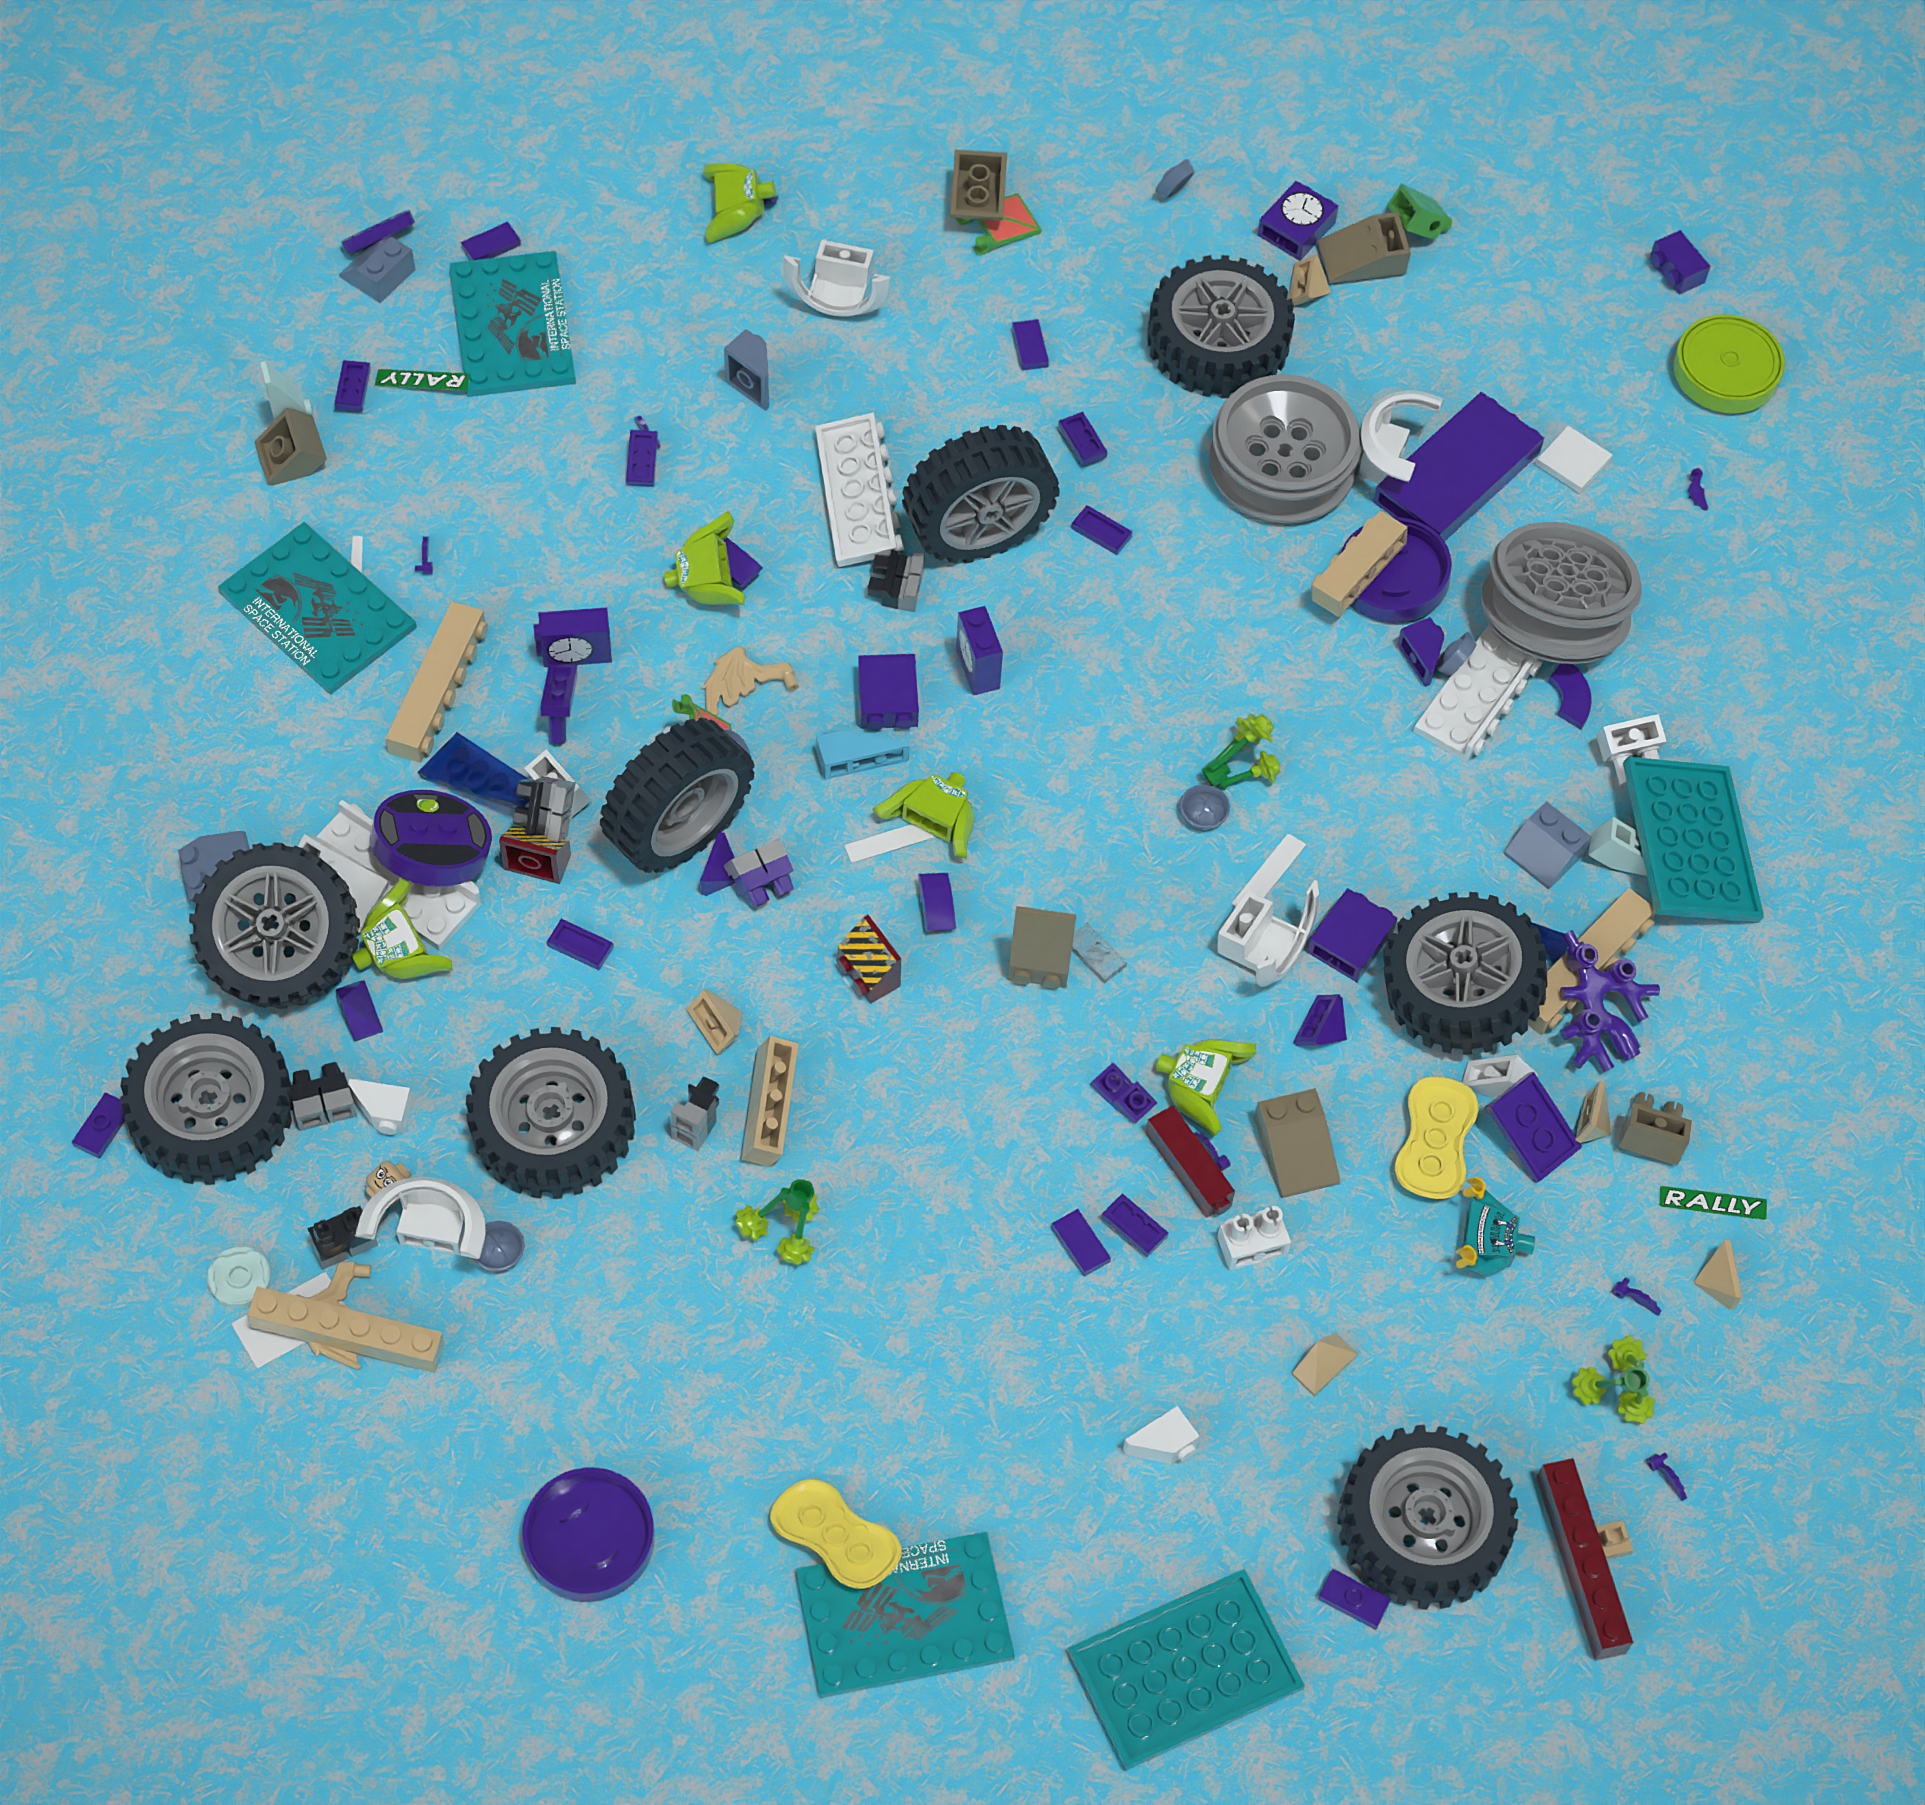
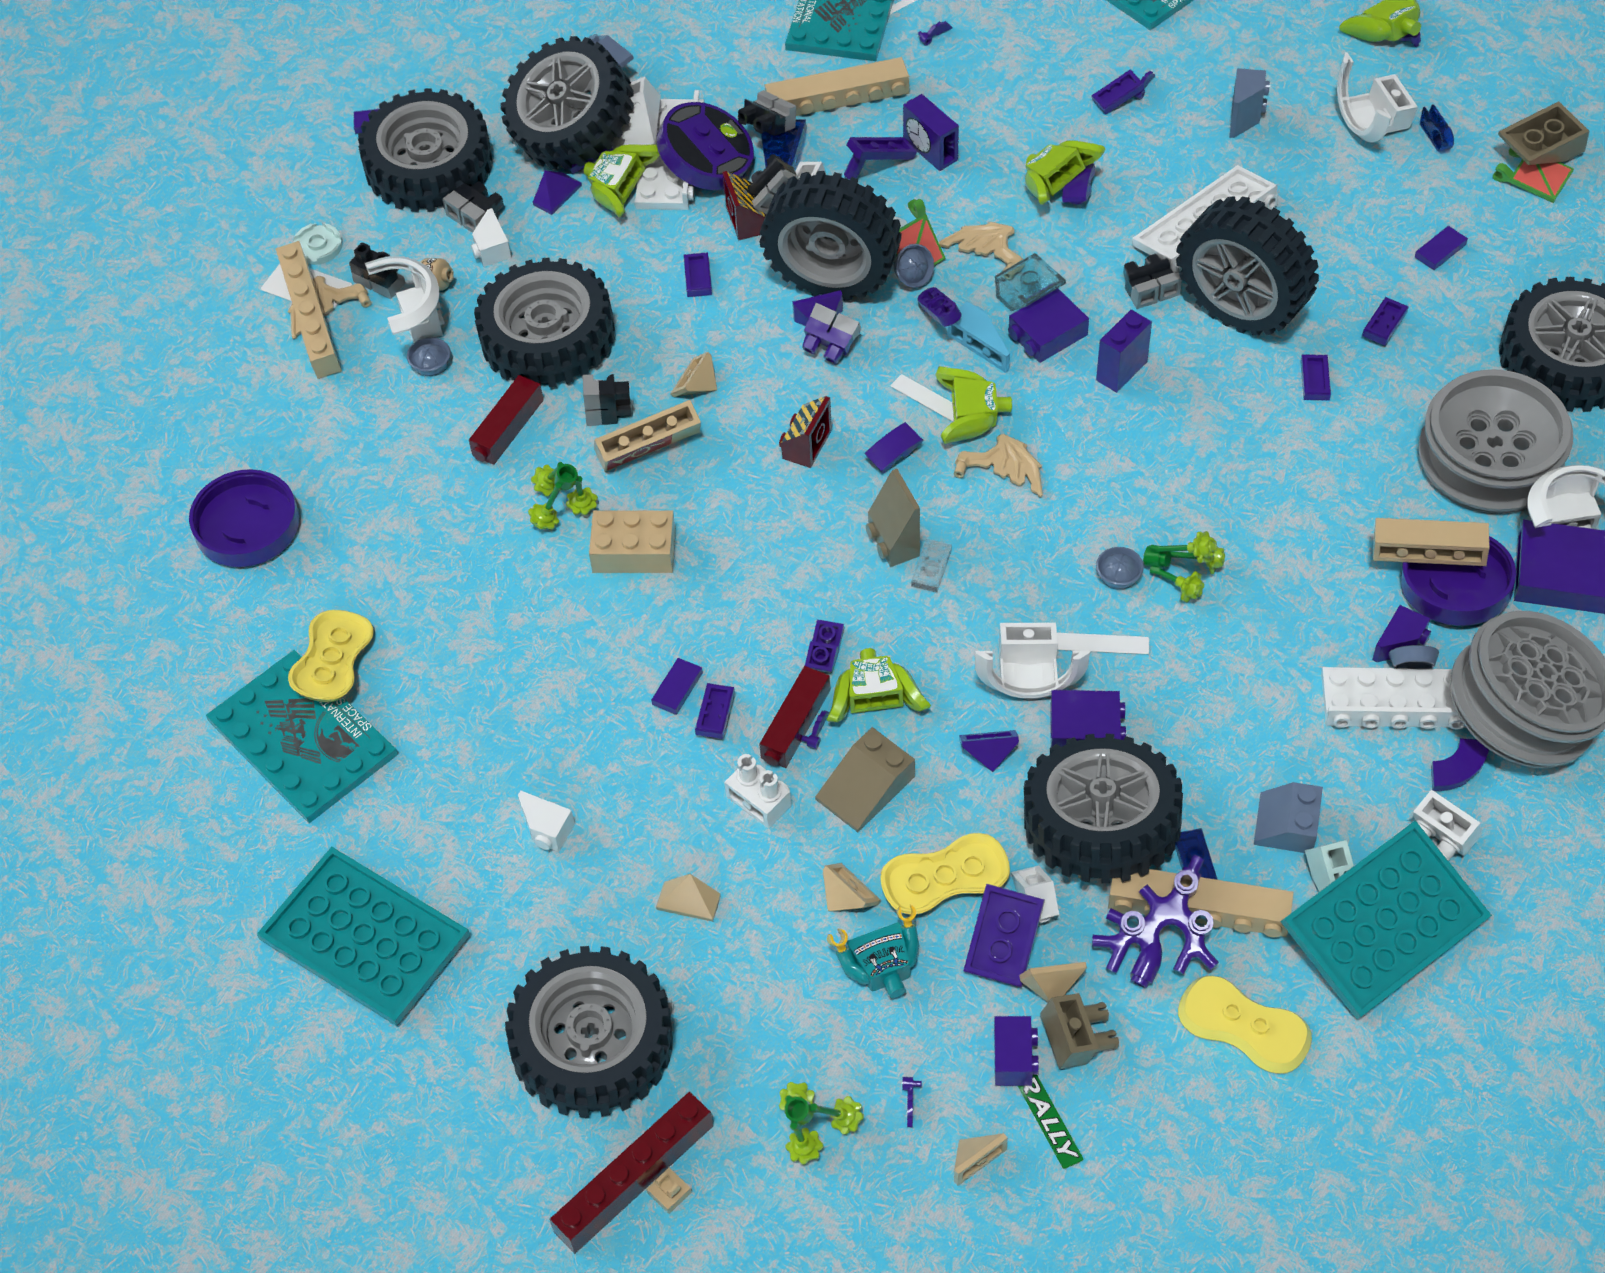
camera: 65 degrees right, 5 degrees down
dark purple plate [1318,1569,1391,1630] -> none
dark purple piece [1646,1453,1687,1501] -> none
none -> dark red brick [469,375,544,465]
none -> tan brick [589,510,676,573]
none -> black hips [738,90,796,136]
none -> tan slope [823,863,881,911]
none -> dark purple beam [917,287,962,327]
none -> tan animal [954,434,1043,497]
none -> dark purple brick [994,1016,1039,1086]
none -> clear light blue slope [995,253,1066,311]
none -> light yellow plate [1178,976,1312,1074]
none -> clear blue piece [1419,104,1454,152]

